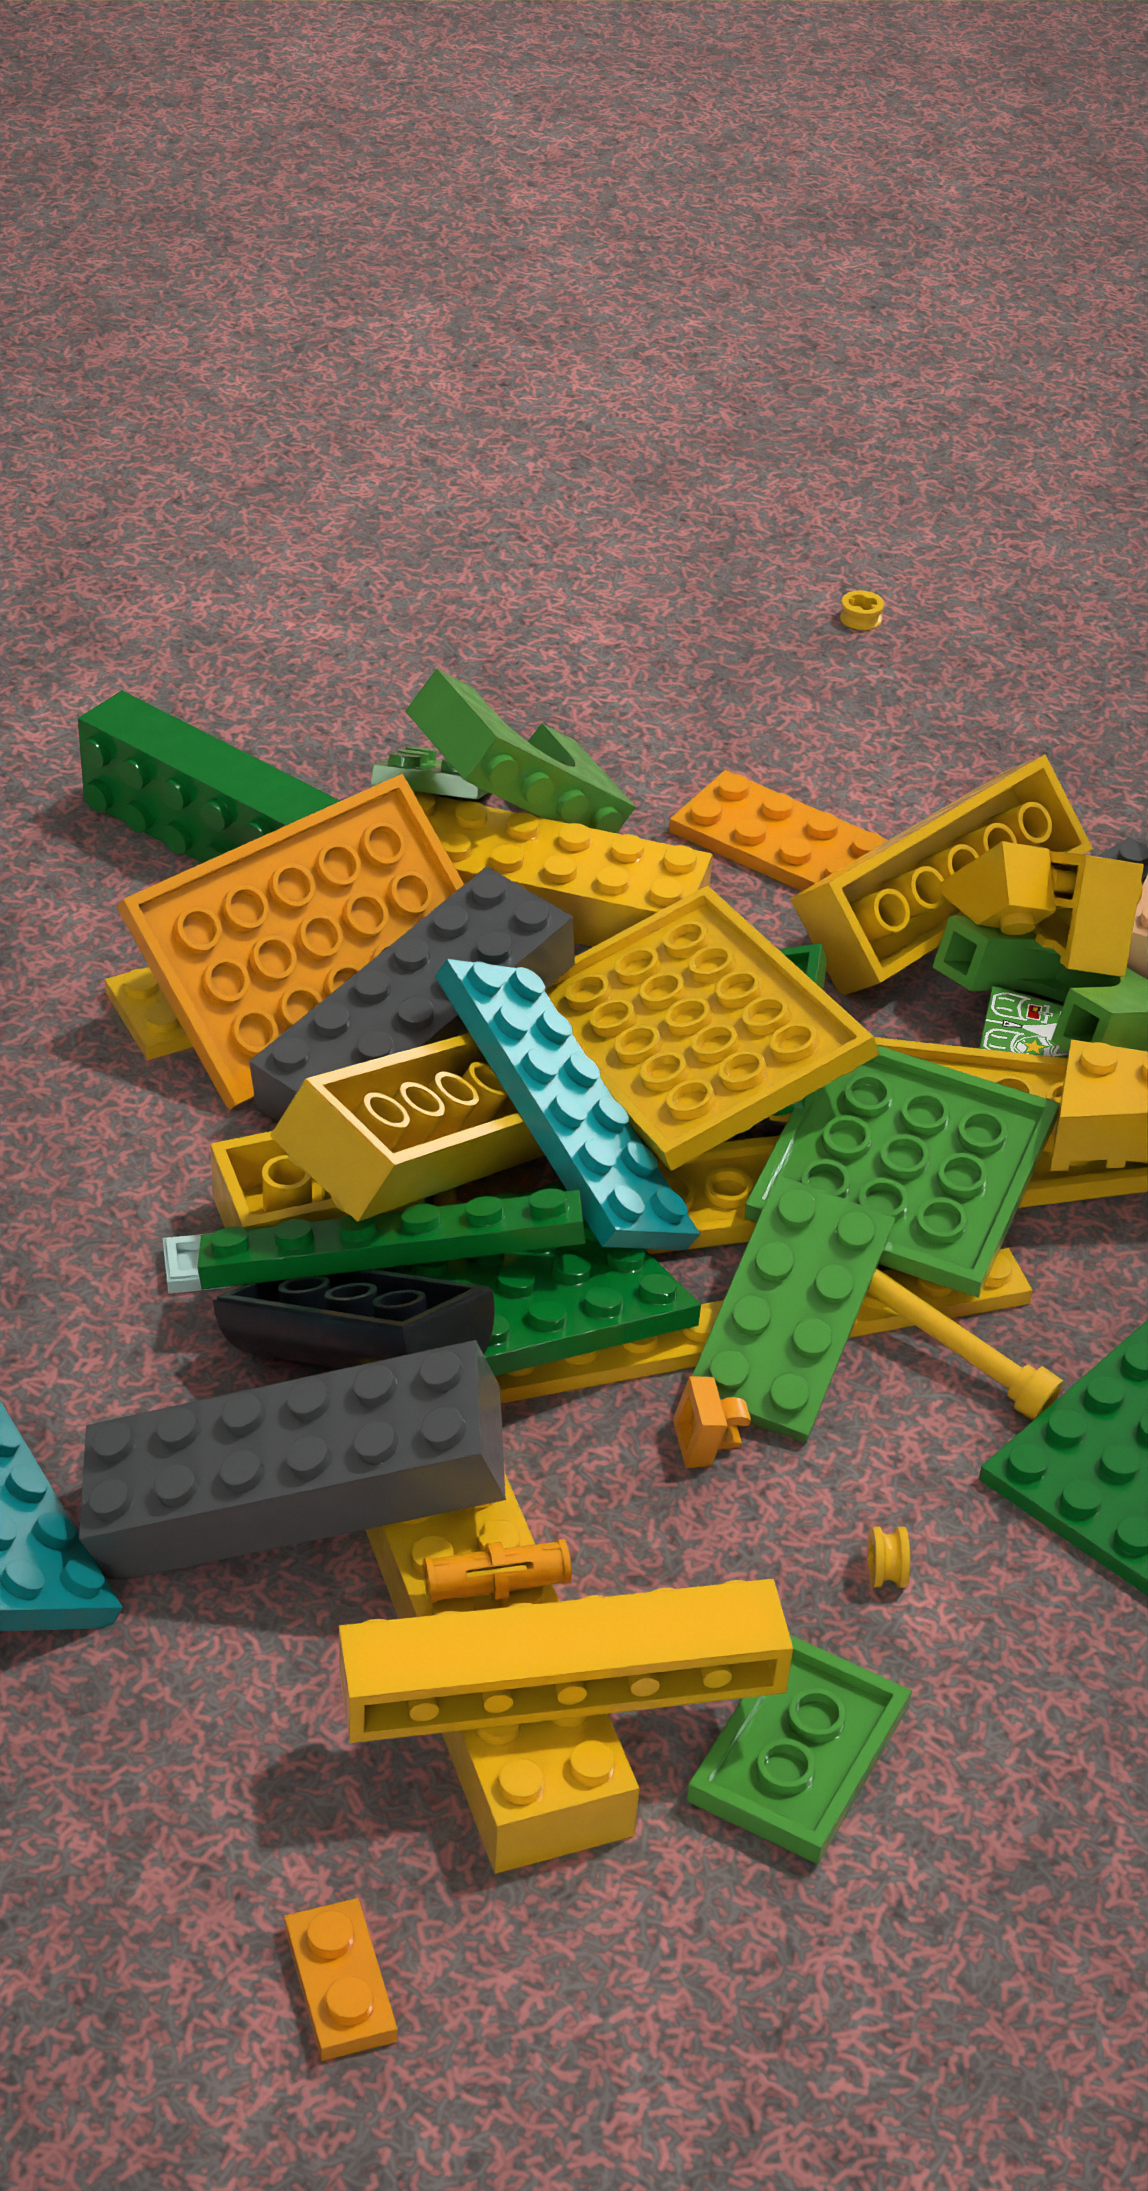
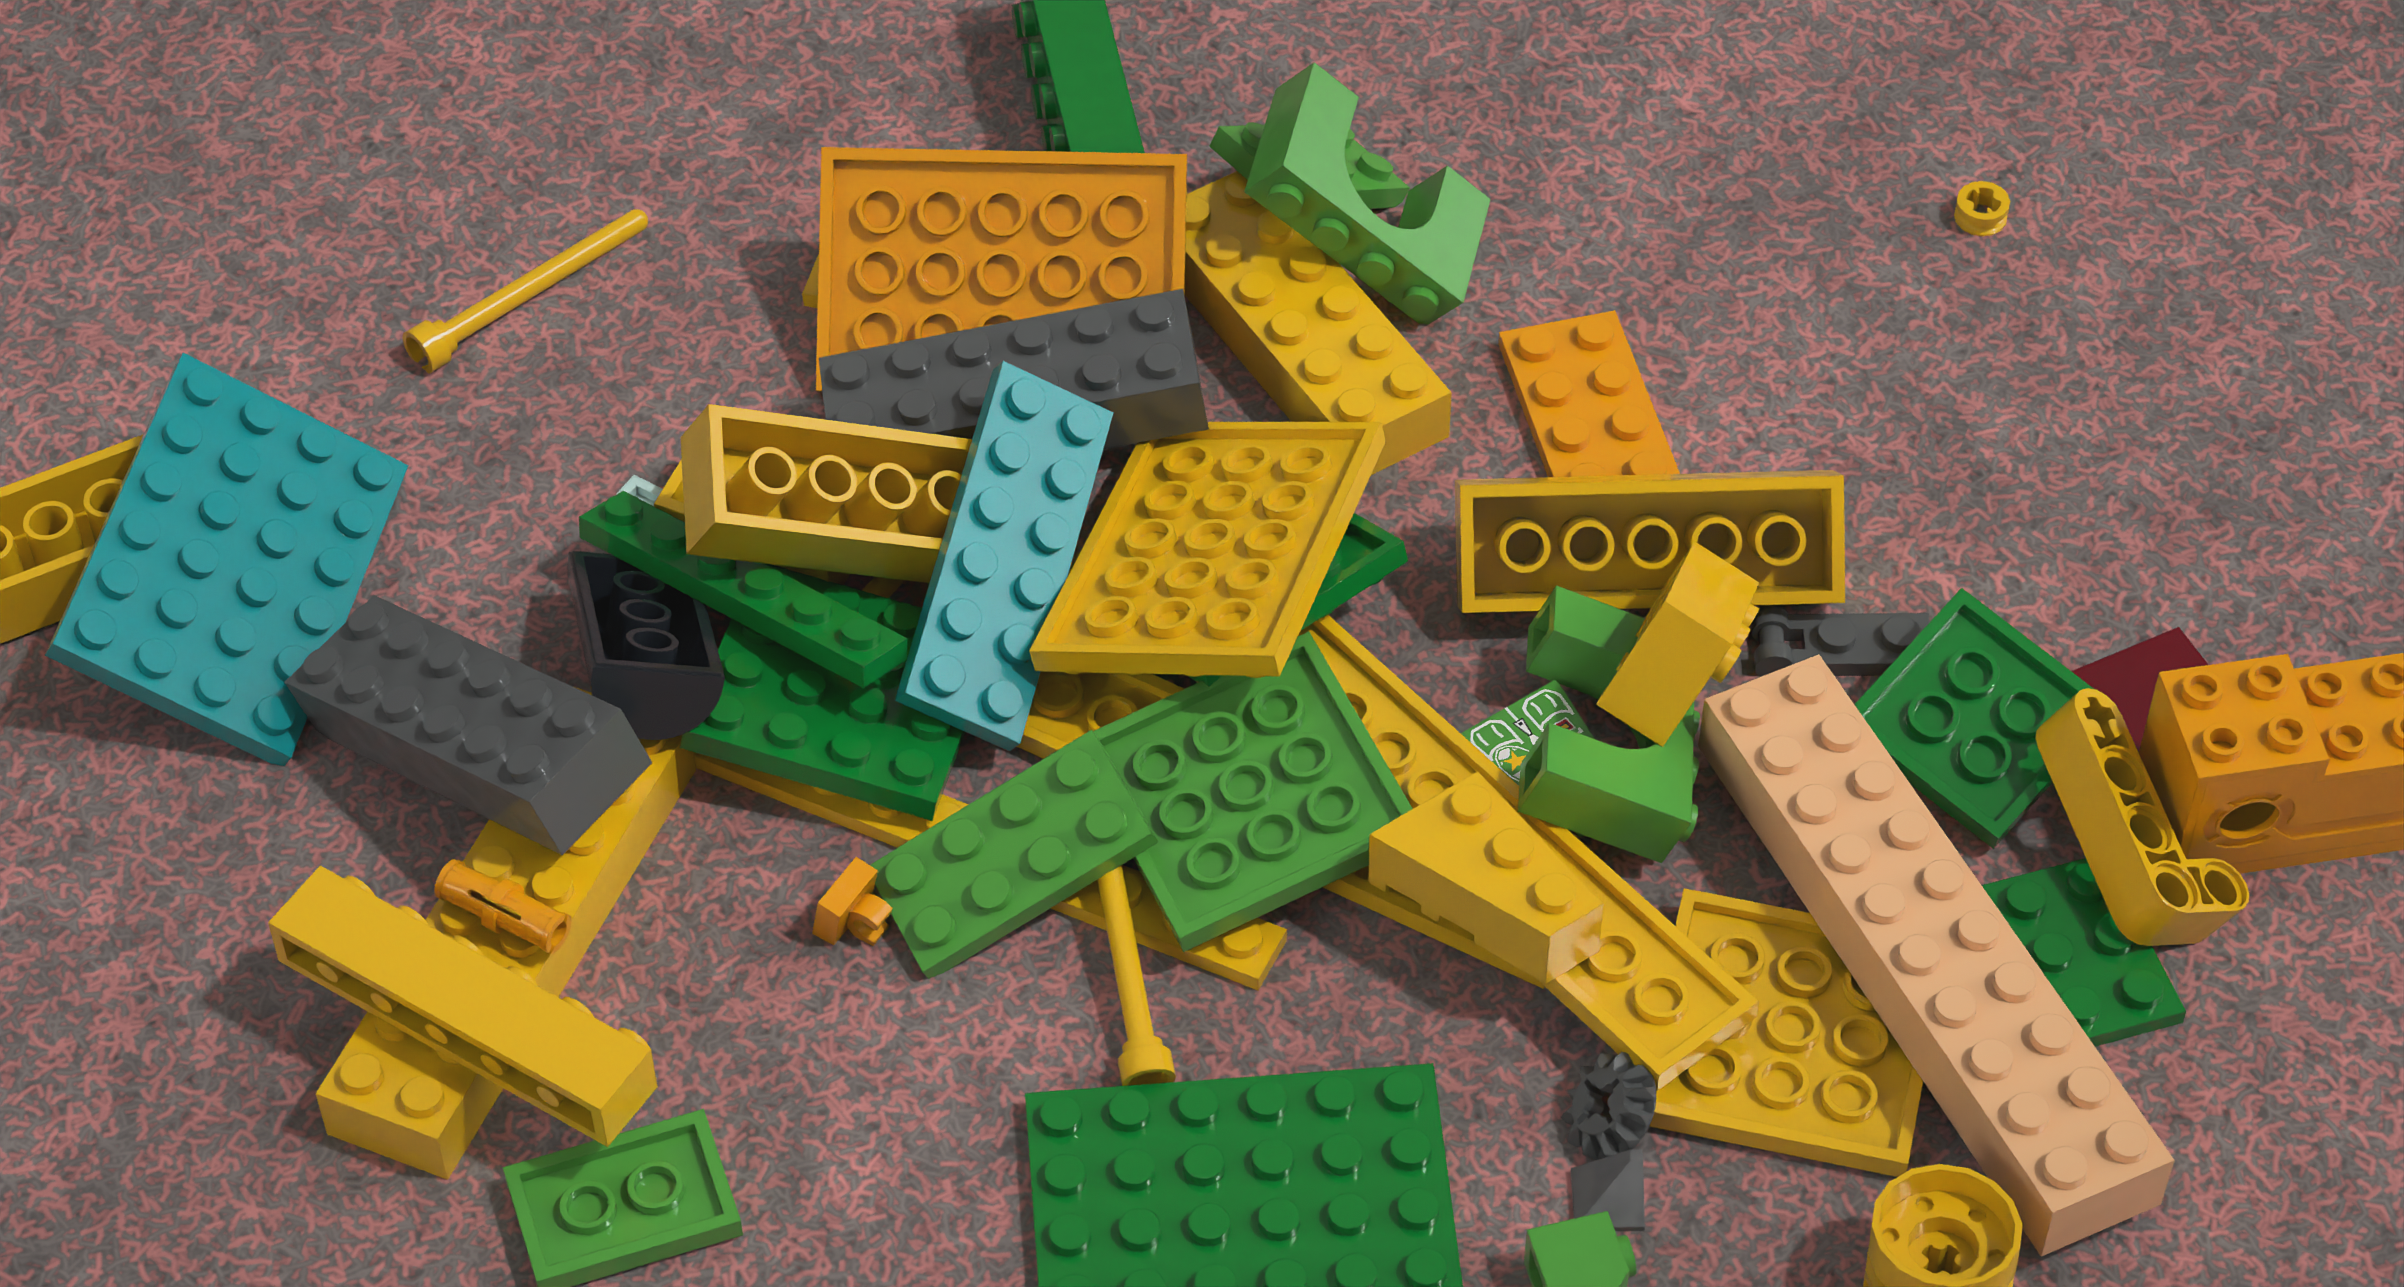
camera: 45 degrees right, 10 degrees up
light orange plate [284,1898,398,2061] -> none
yellow bush [867,1526,910,1588] -> none
yellow slope [940,841,1057,935] -> none

